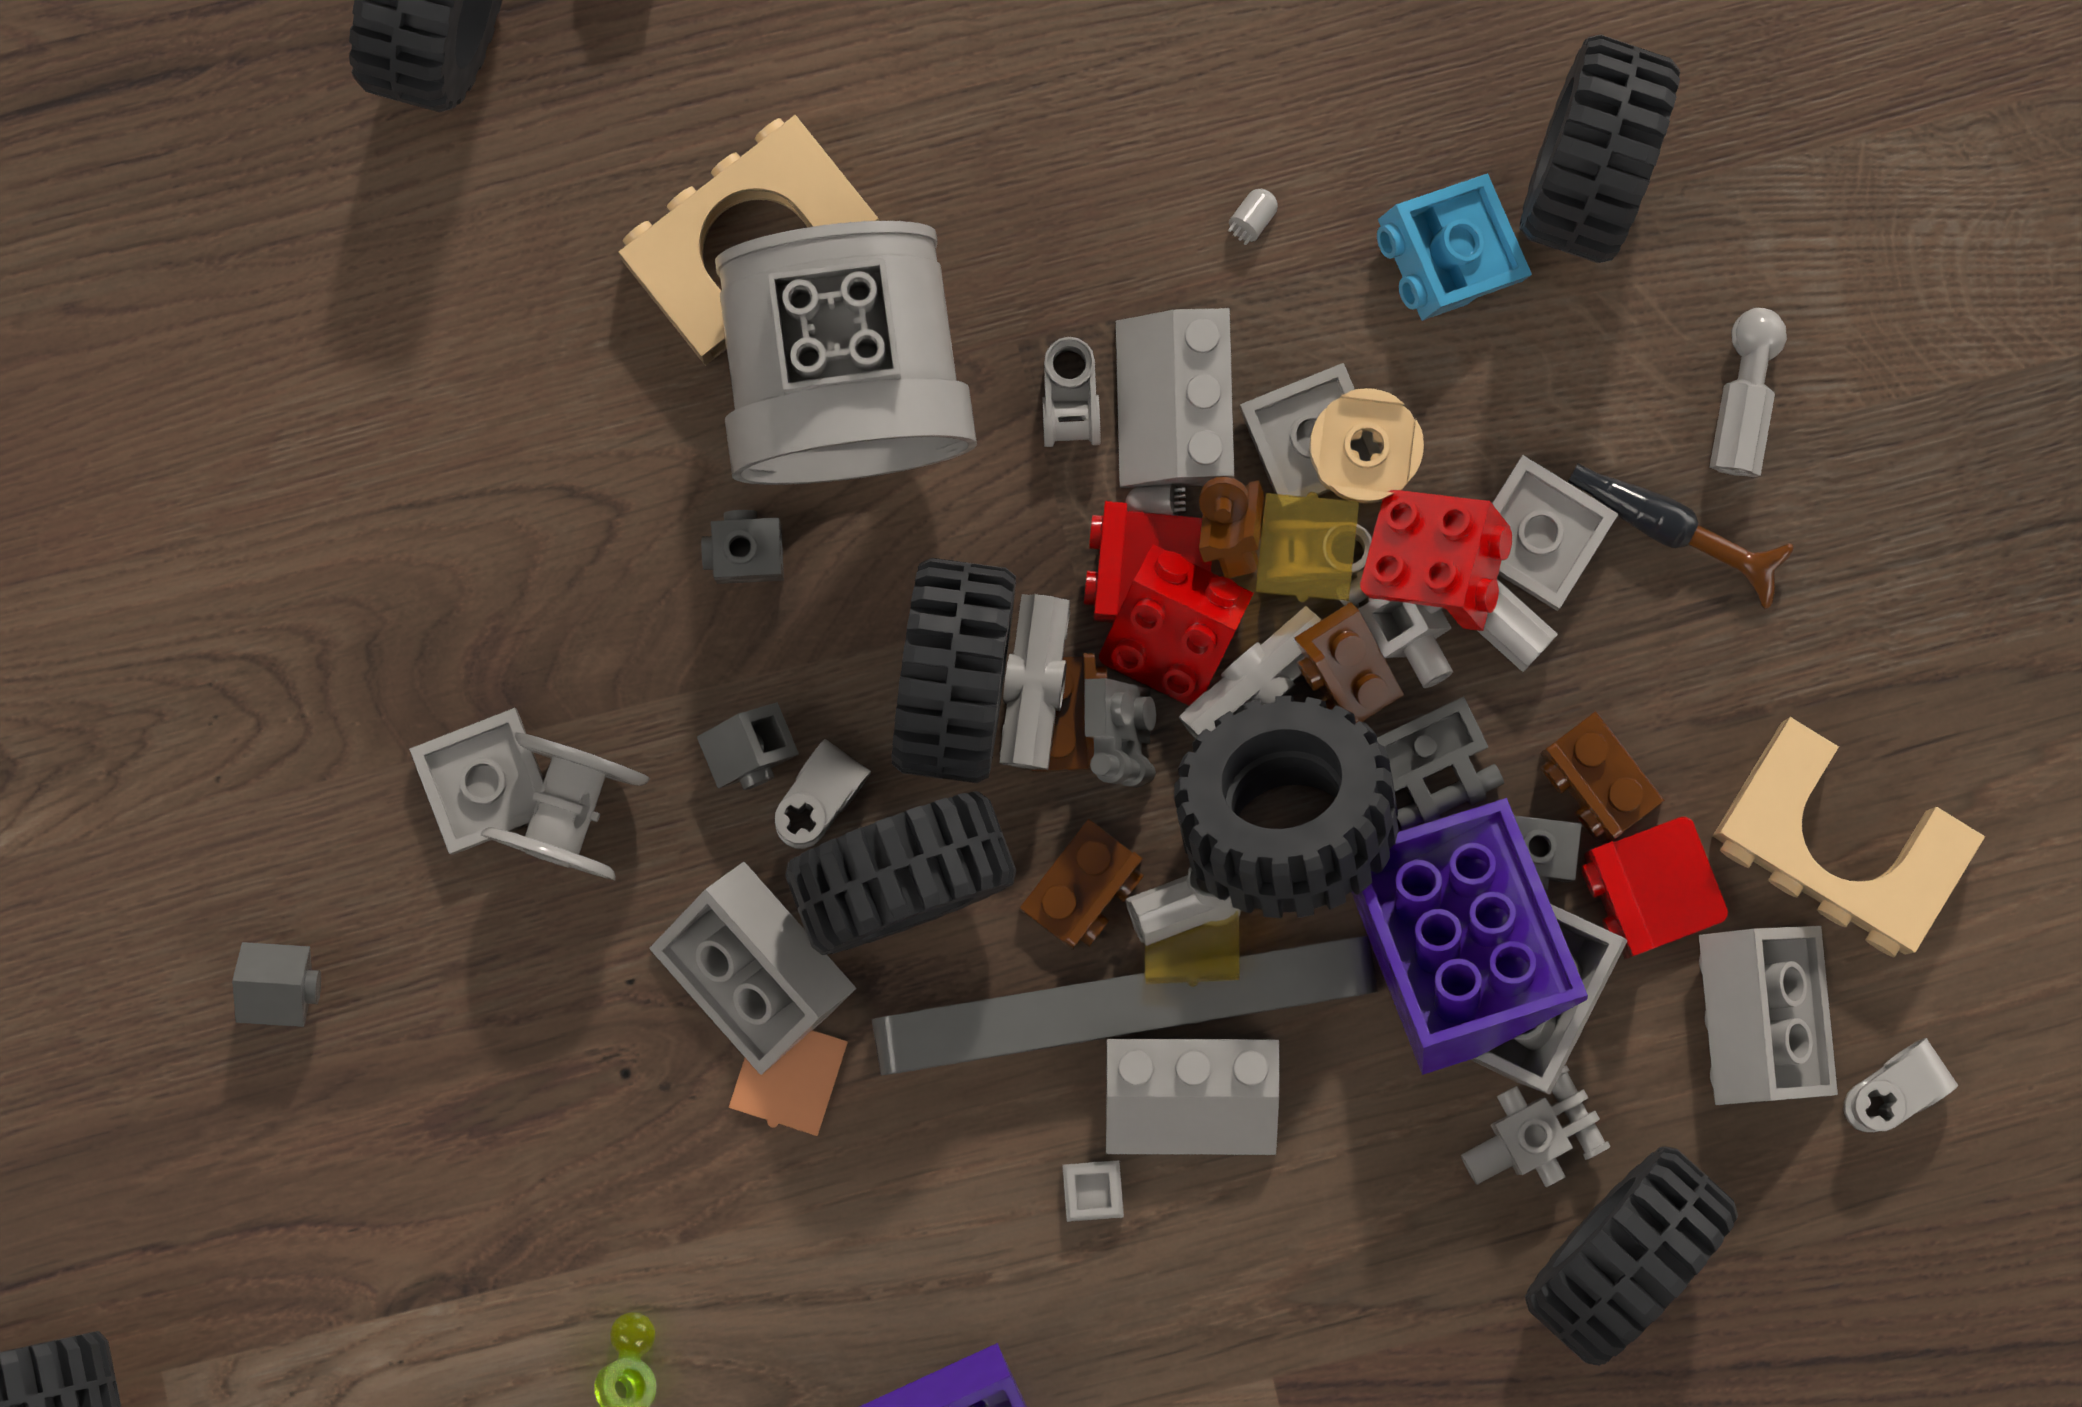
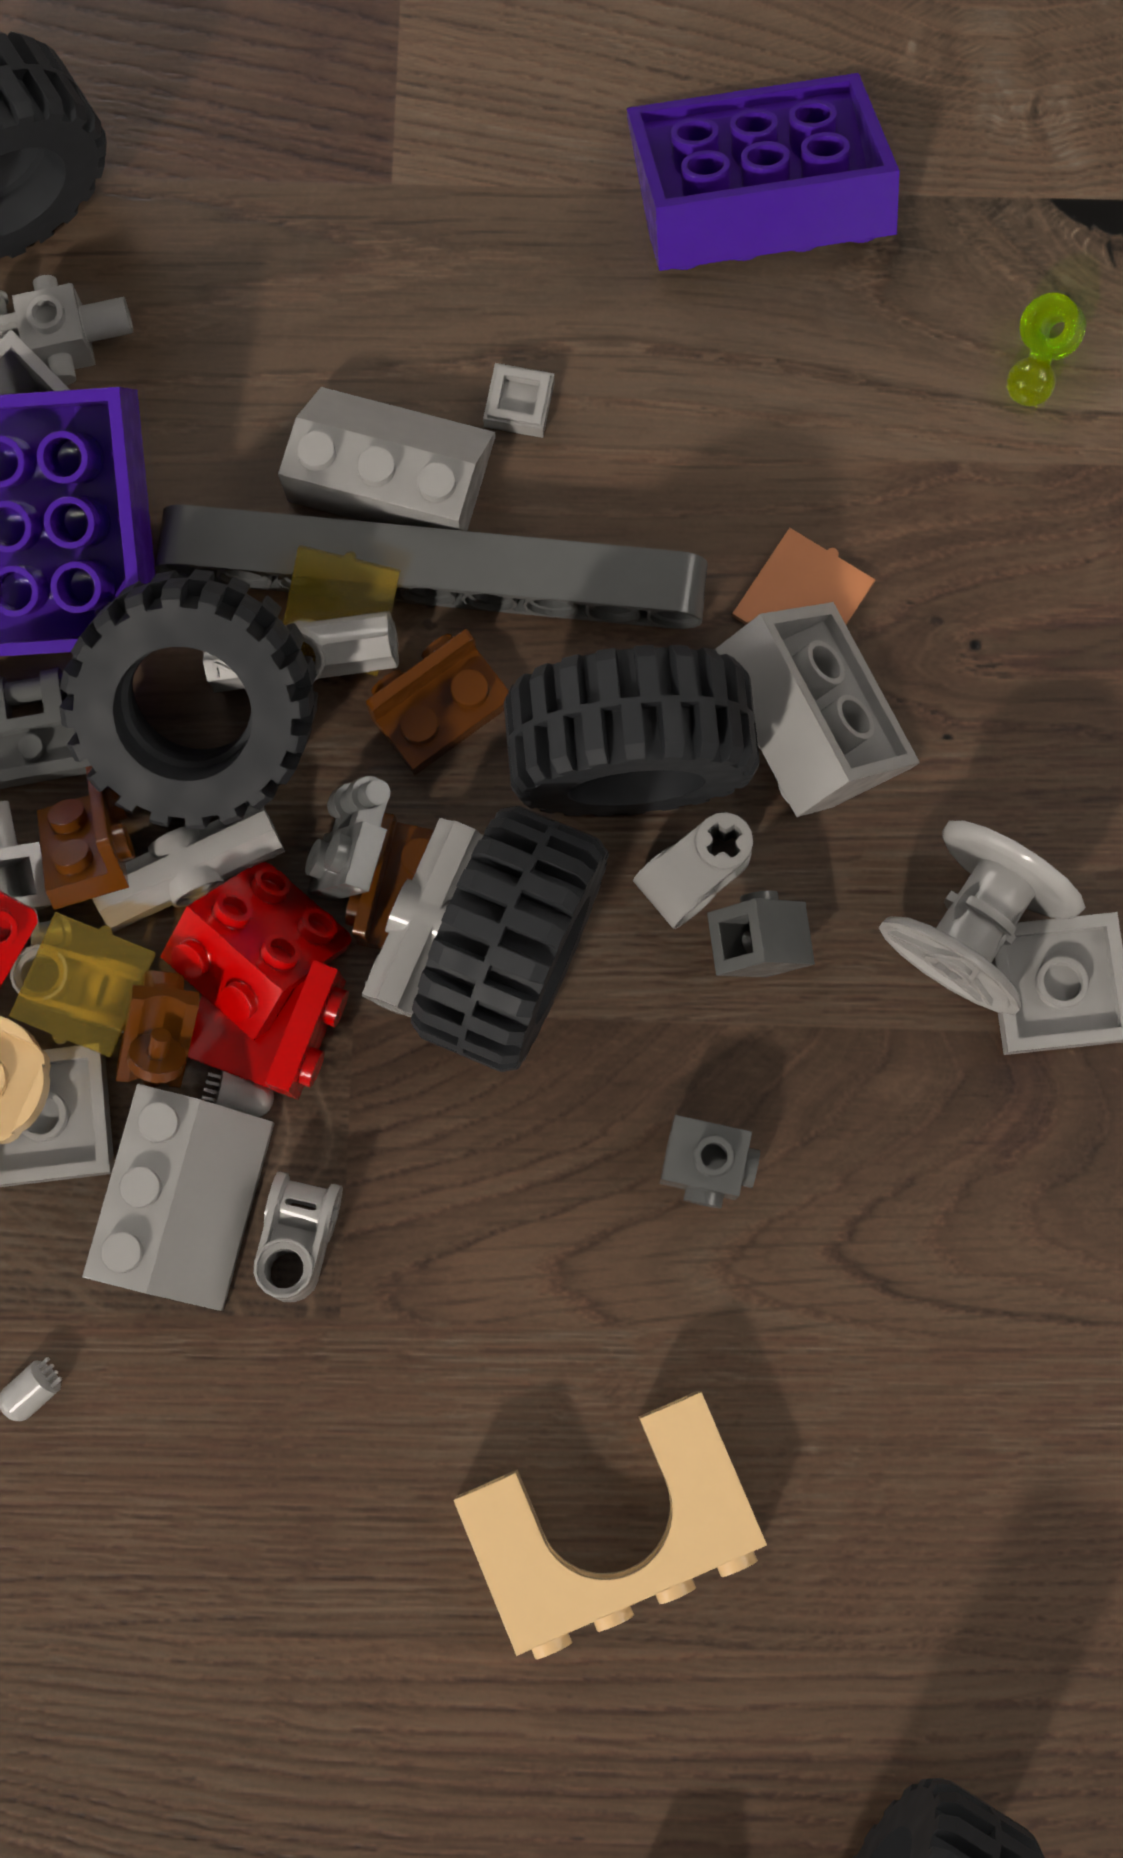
camera: 160 degrees left, 5 degrees down
light grey cylinder [715,221,977,485] -> none

